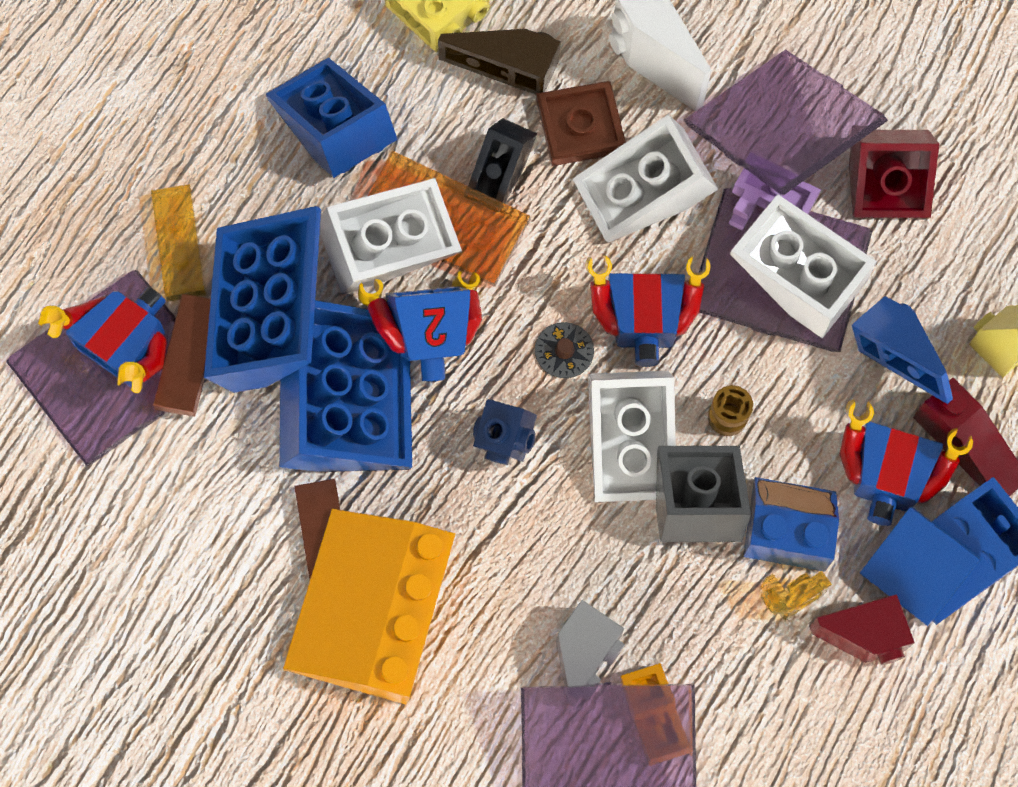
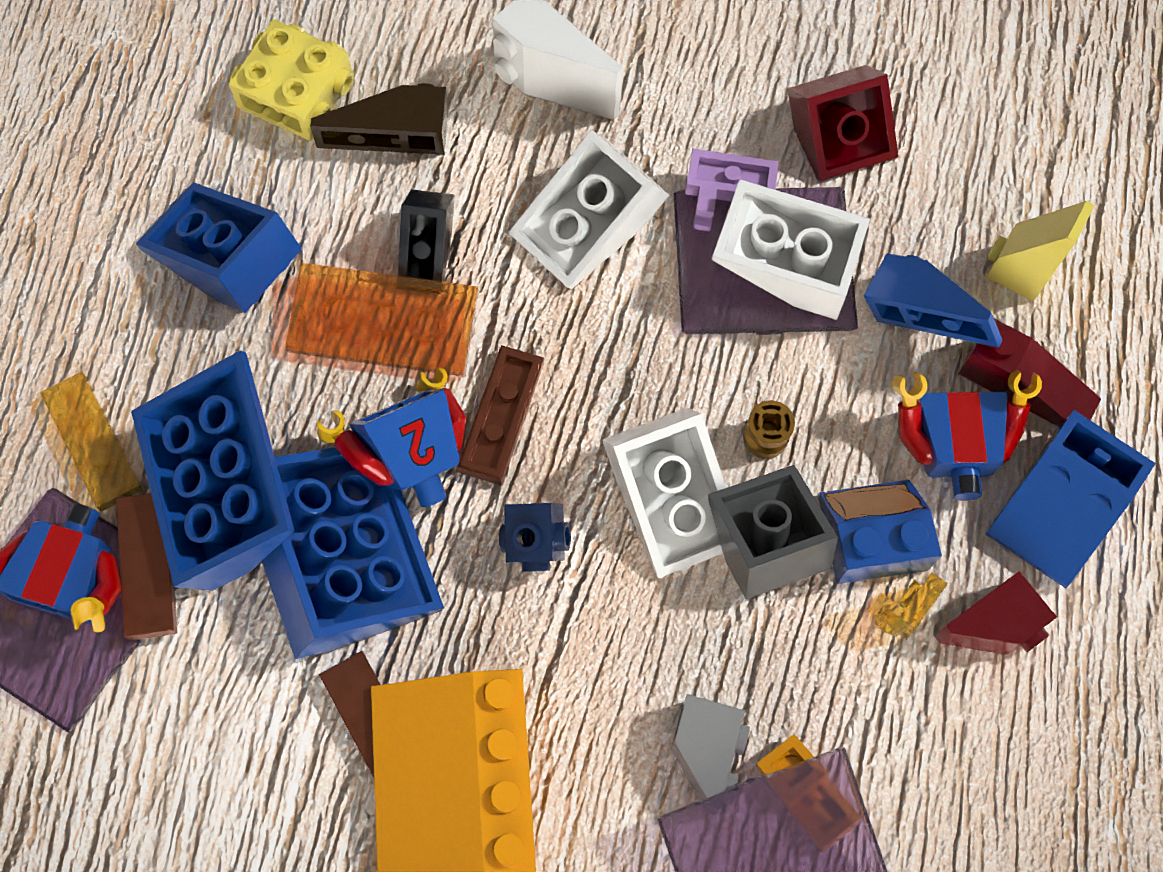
camera: 20 degrees left, 0 degrees up
white slope [320,178,462,295] -> none
piece [535,322,594,378] -> none
copper tile [536,81,626,166] -> none
torso [585,254,710,367] -> none
clear purple piece [684,49,888,196] -> none
blue tile [860,507,981,626] -> none
none -> copper tile [457,345,544,486]

